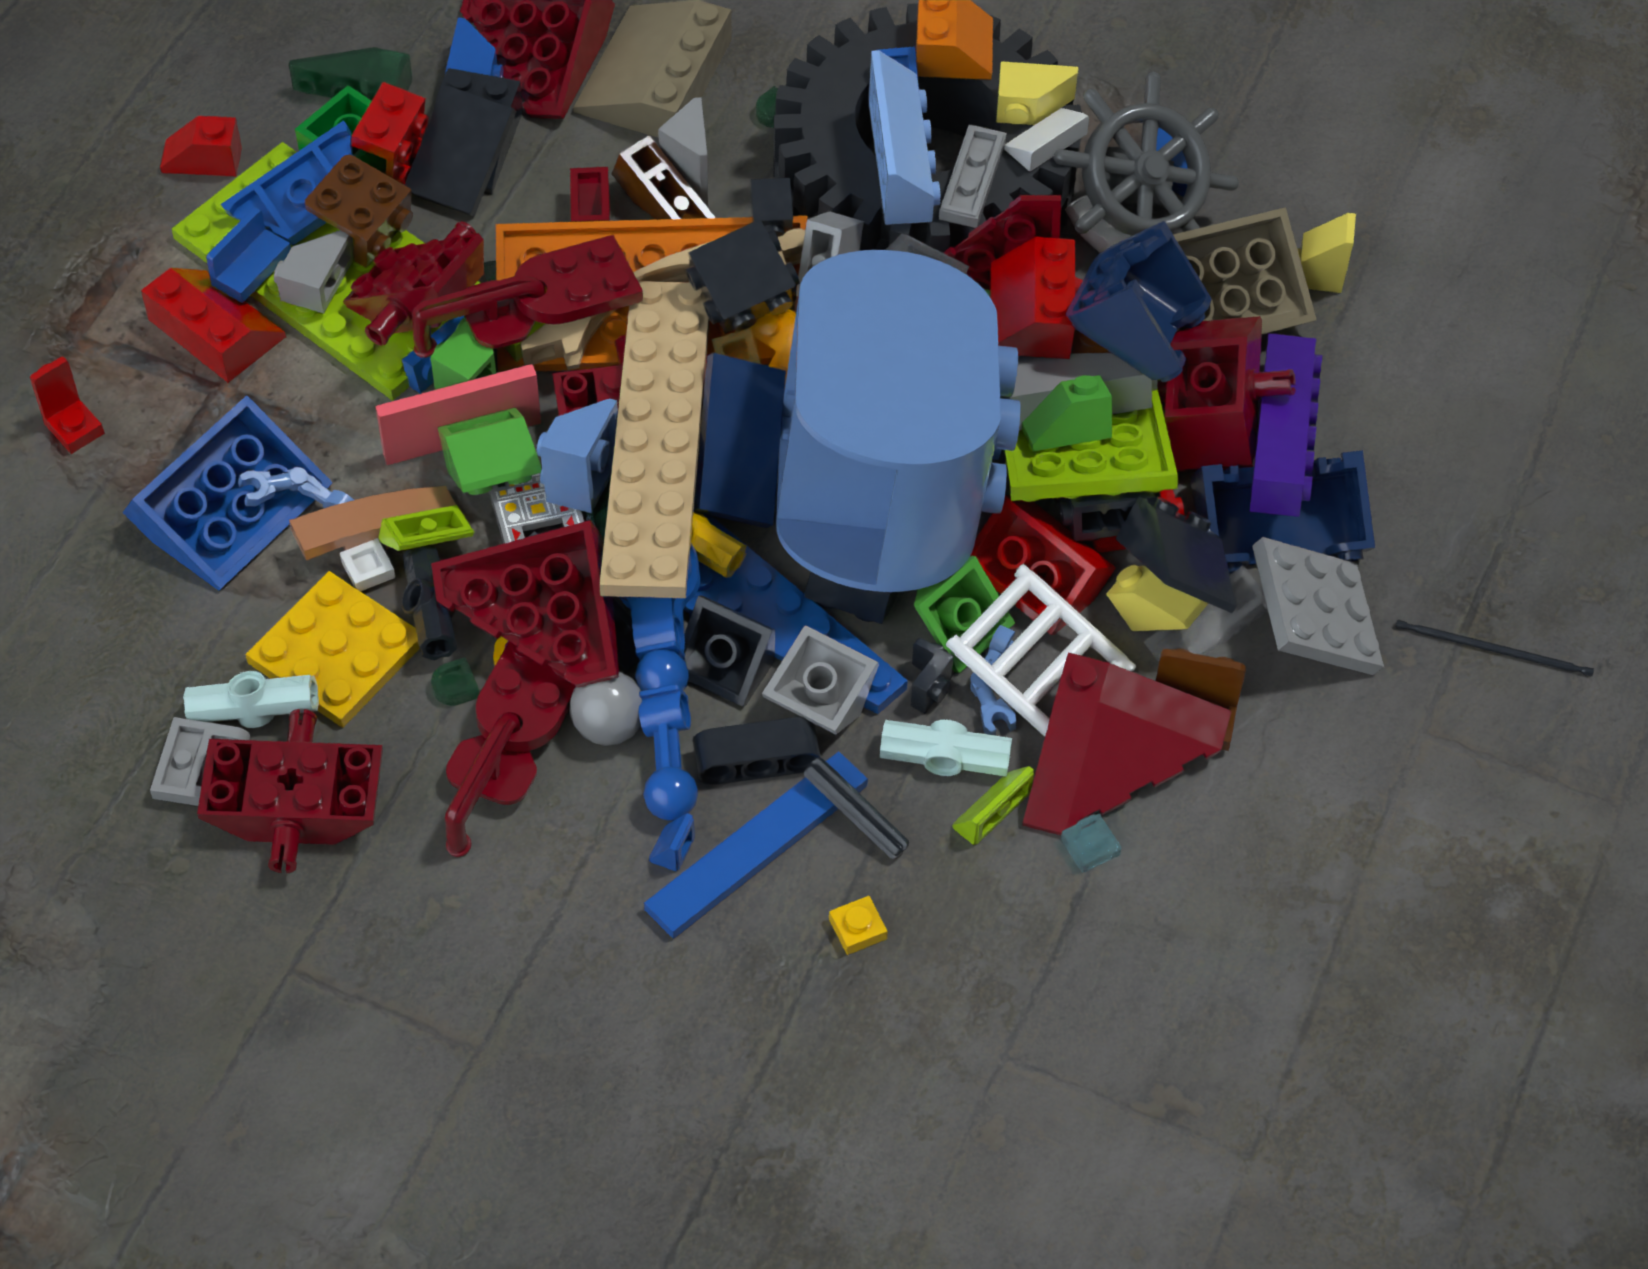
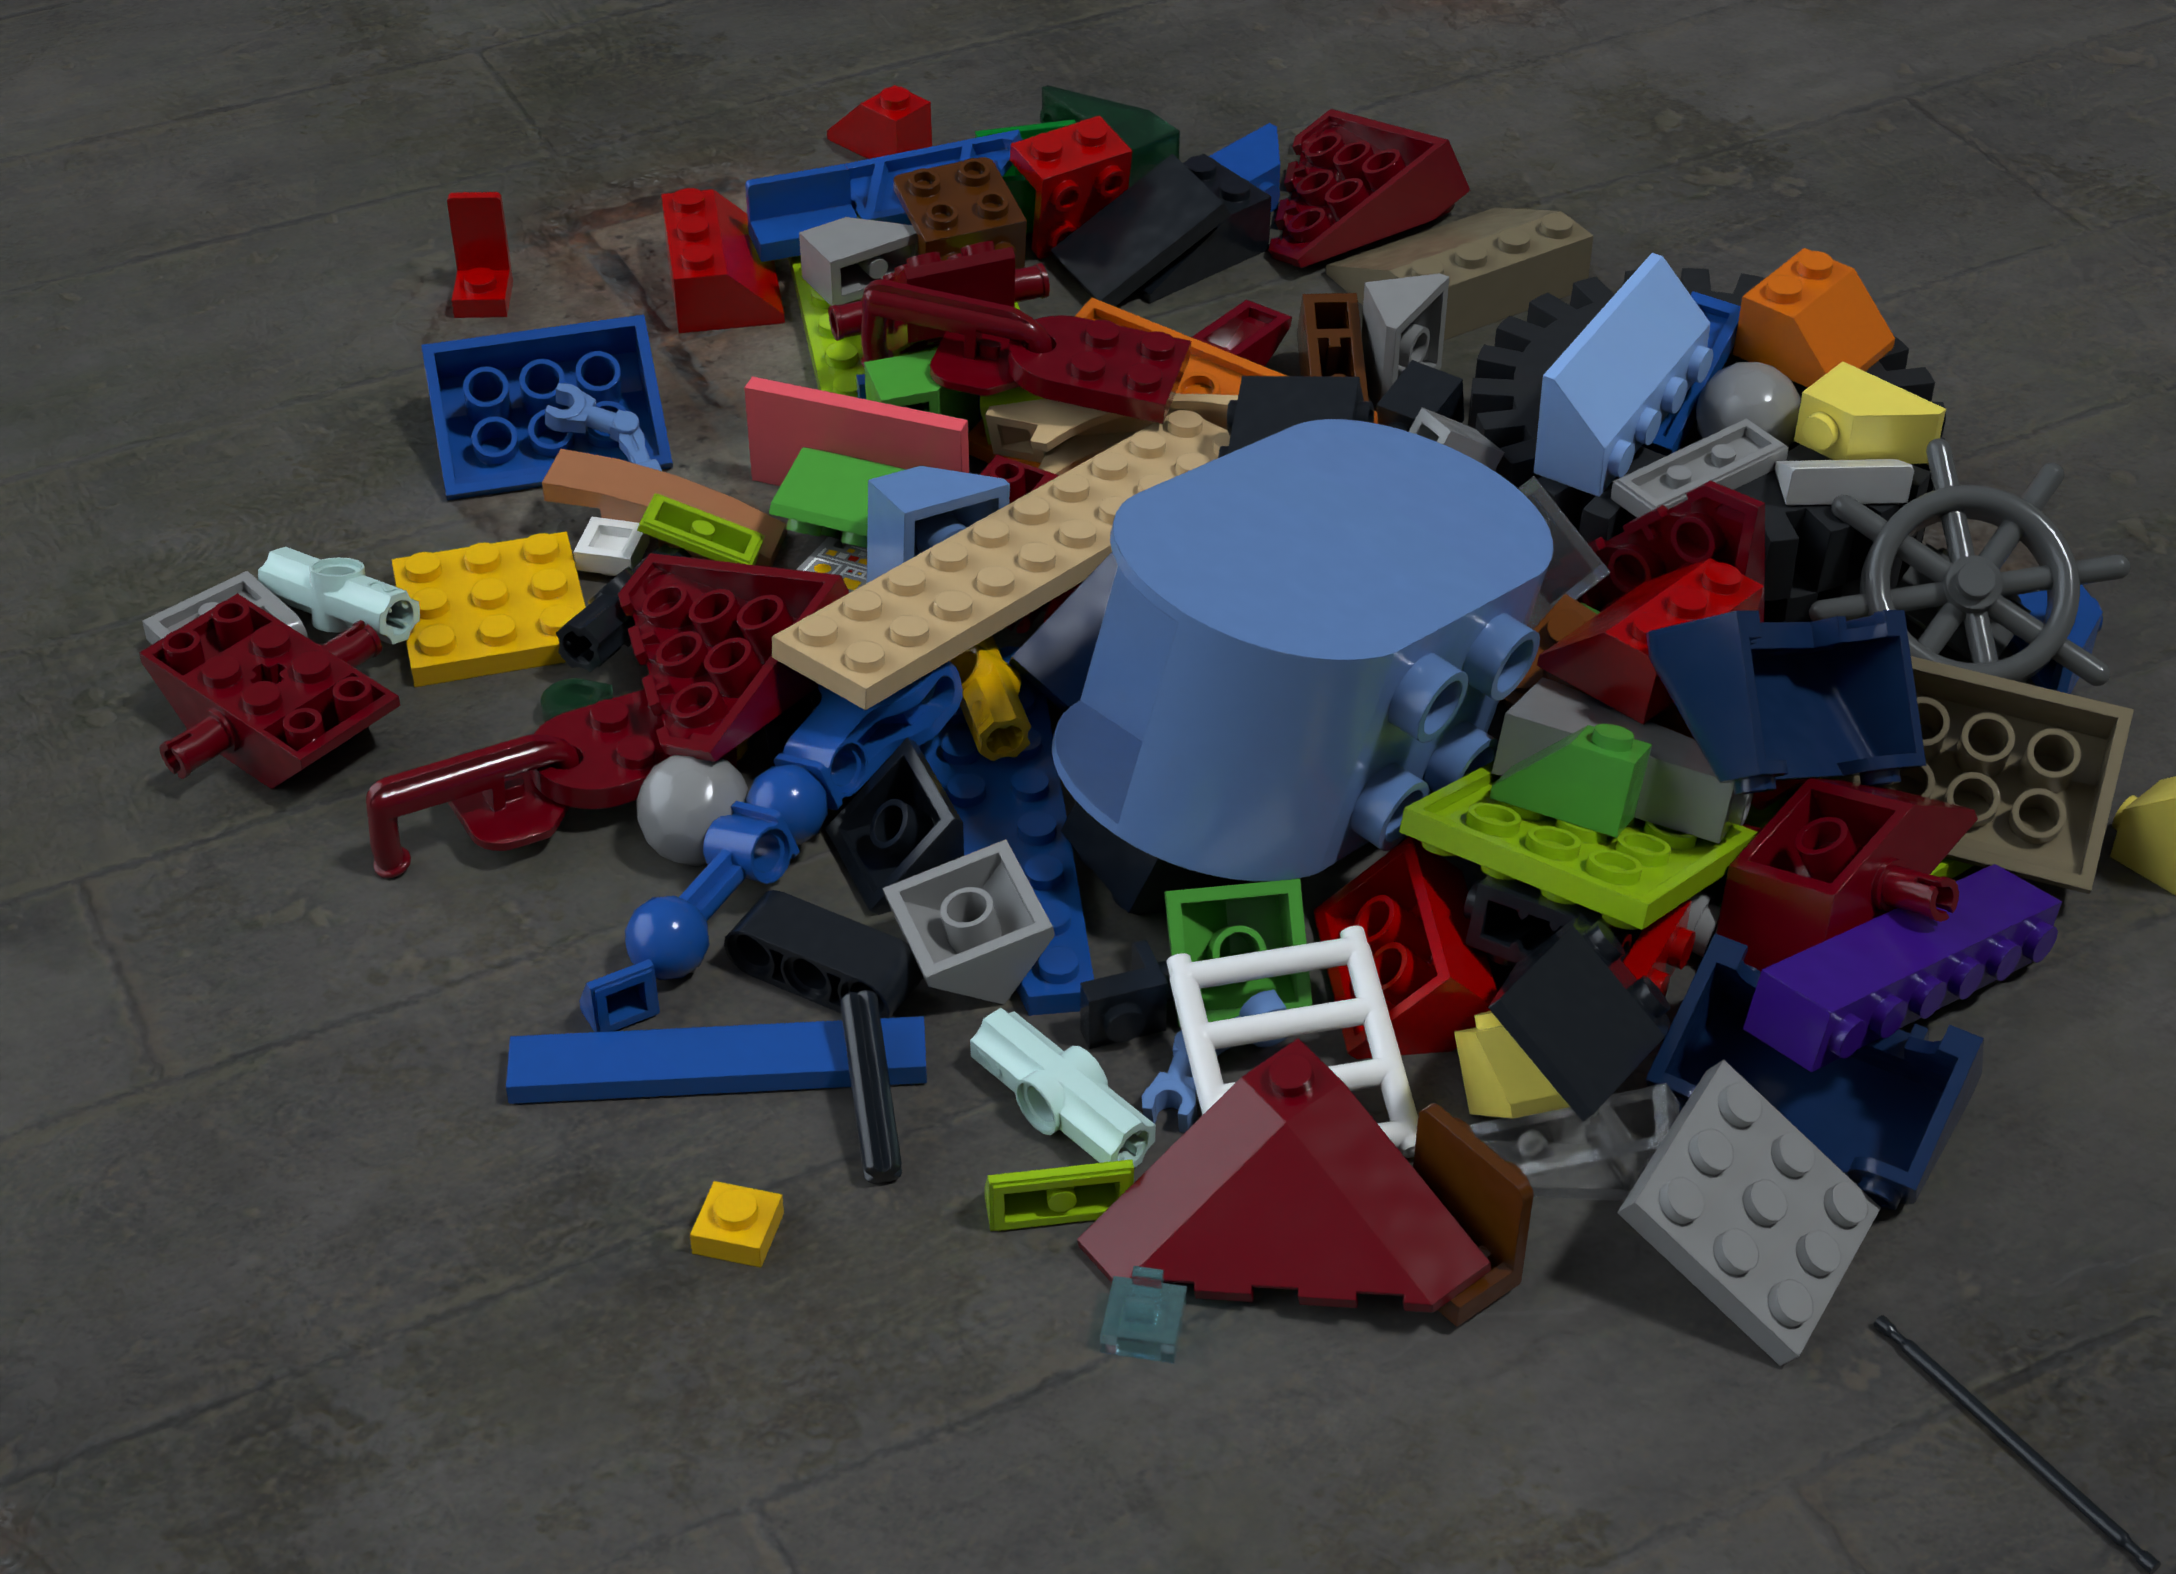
camera: 40 degrees right, 15 degrees down
none -> light grey piece [1696,362,1801,447]

